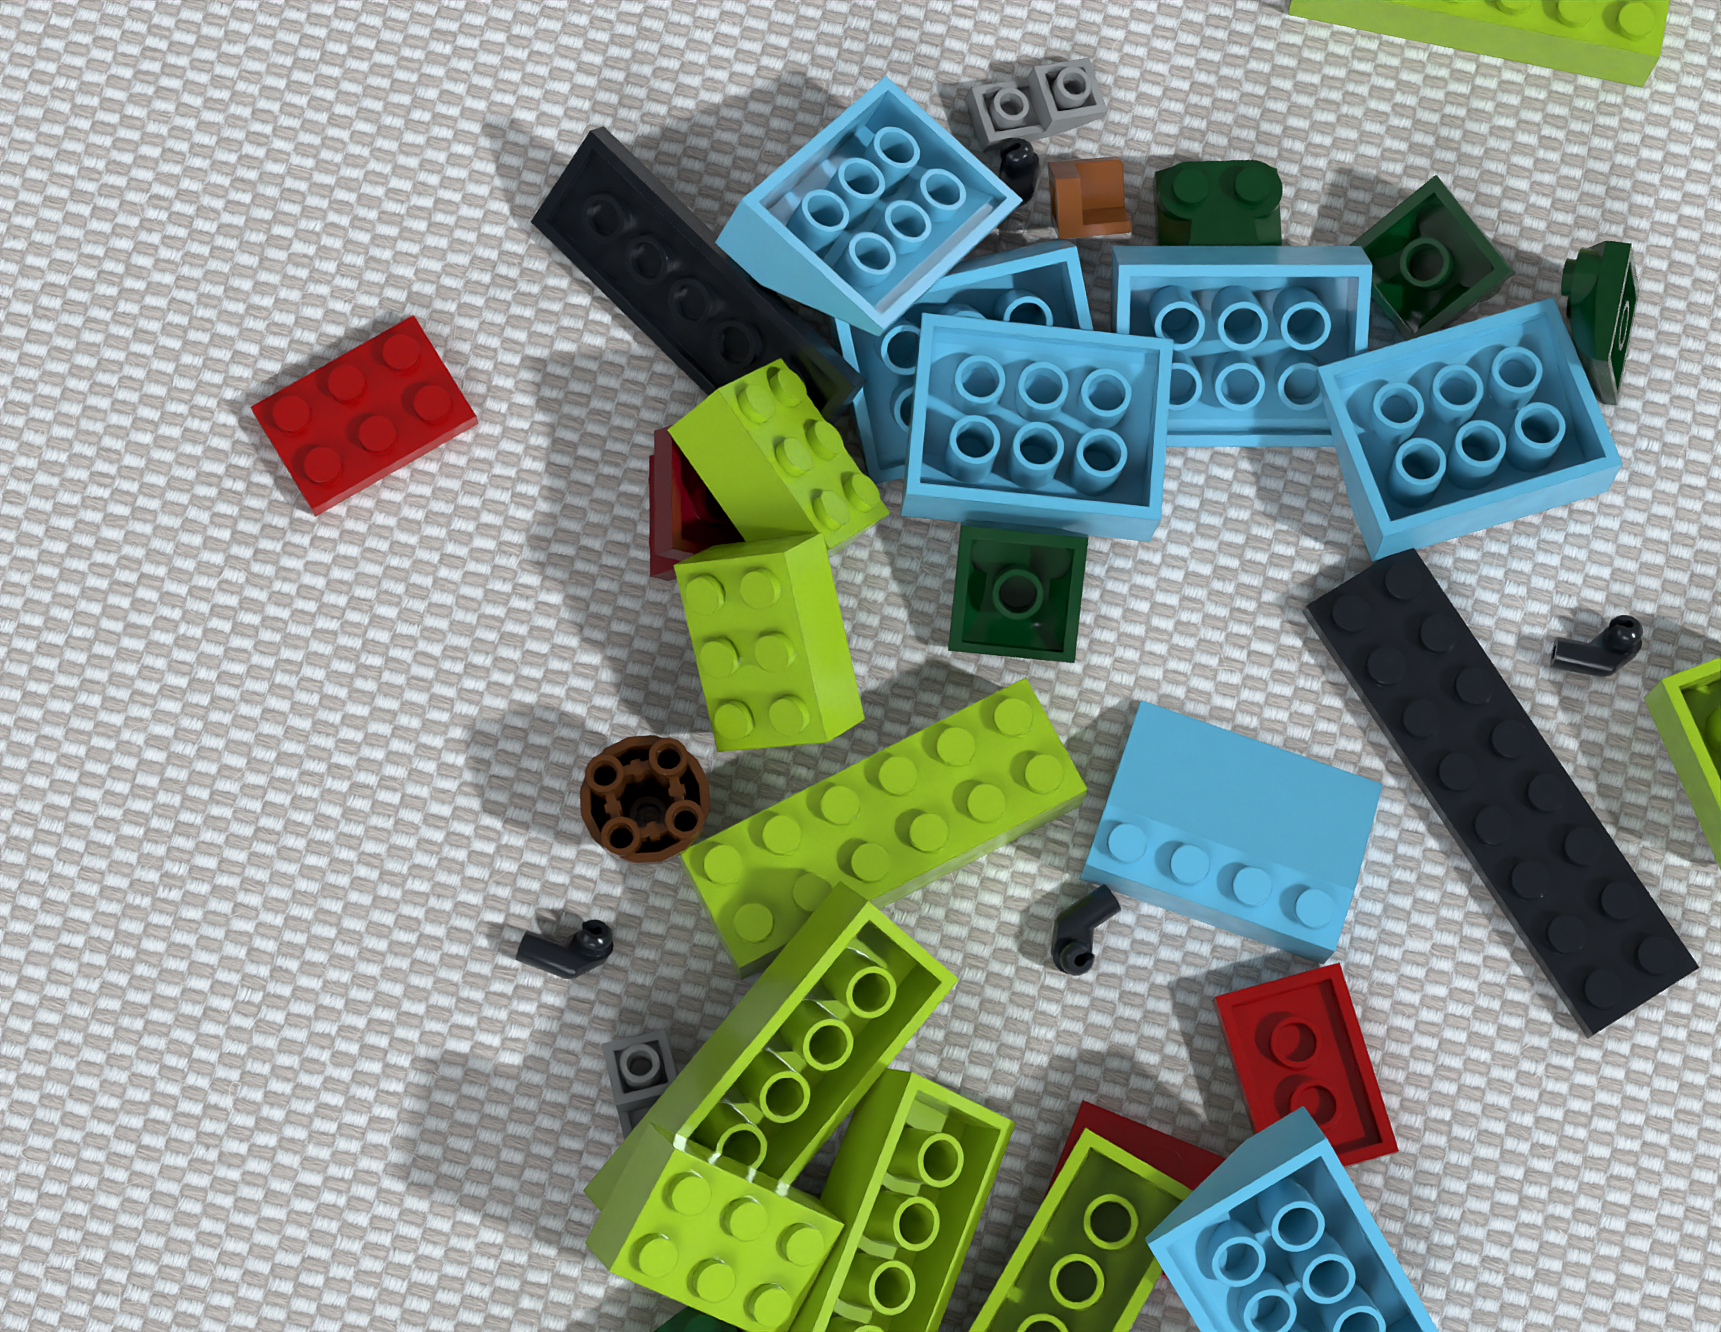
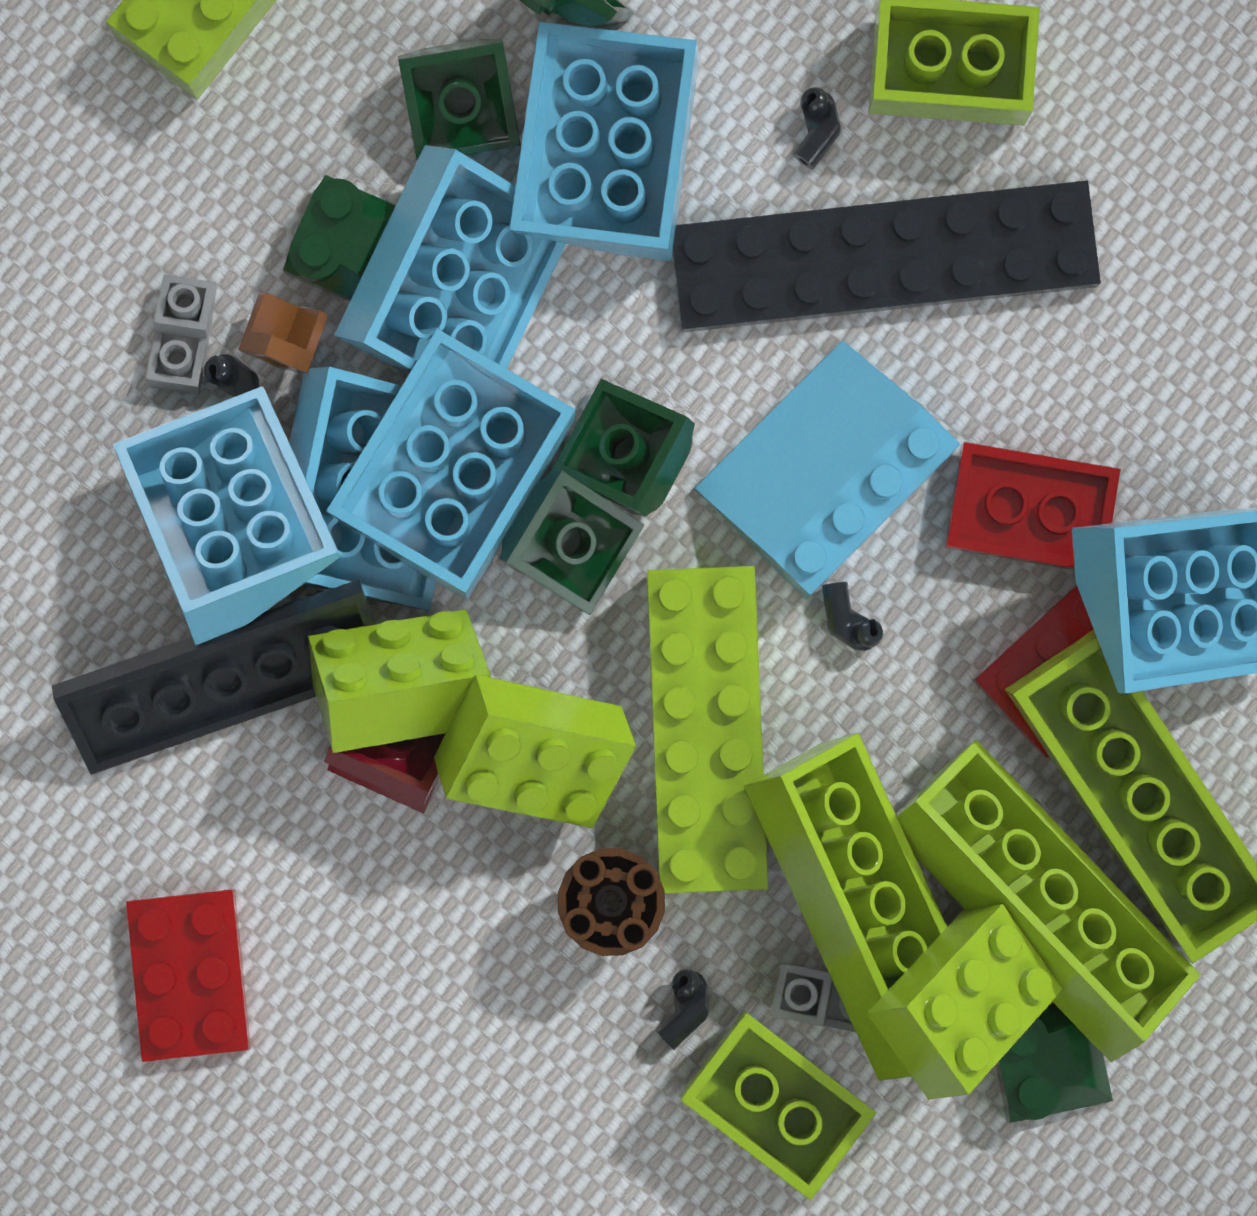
camera: 65 degrees left, 10 degrees up
none -> dark green slope [552,378,695,517]
none -> lime brick [679,1010,877,1200]

